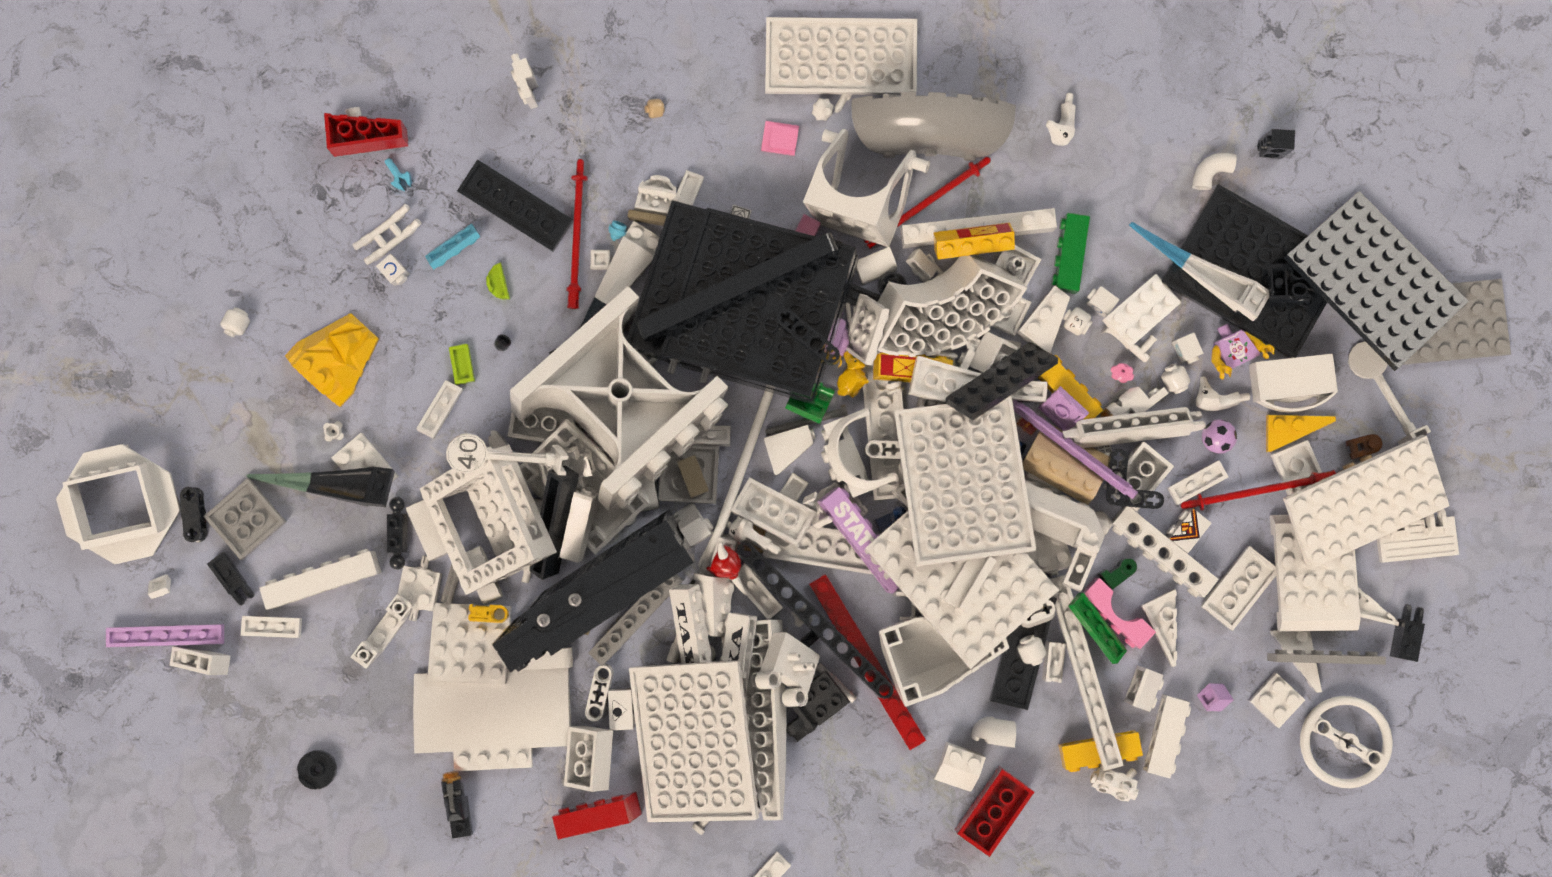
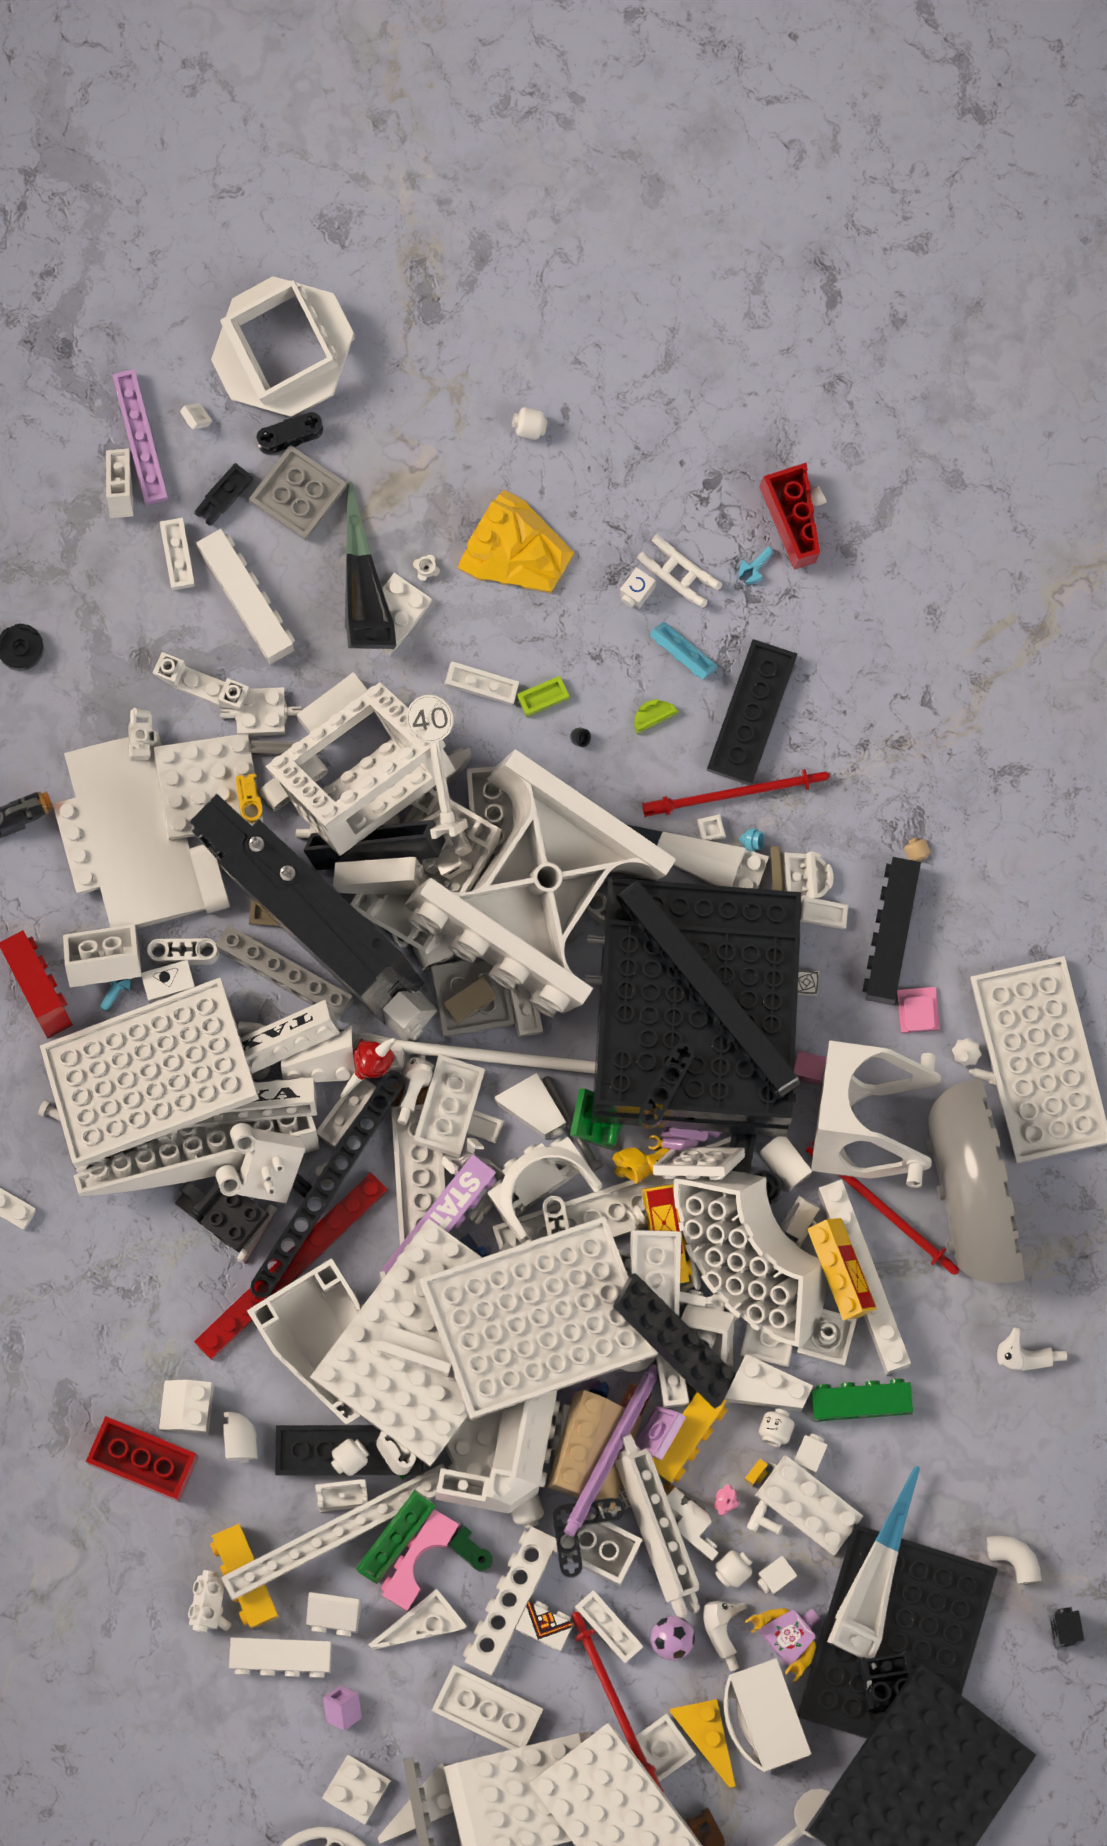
camera: 75 degrees right, 10 degrees down
black plate [387,497,407,570] -> none
white plate [511,53,539,109] -> none
none -> medium azure bar [100,979,131,1011]
none -> white piece [128,708,156,760]
none -> yellow plate [744,1459,768,1487]
none -> black brick [862,857,921,1006]

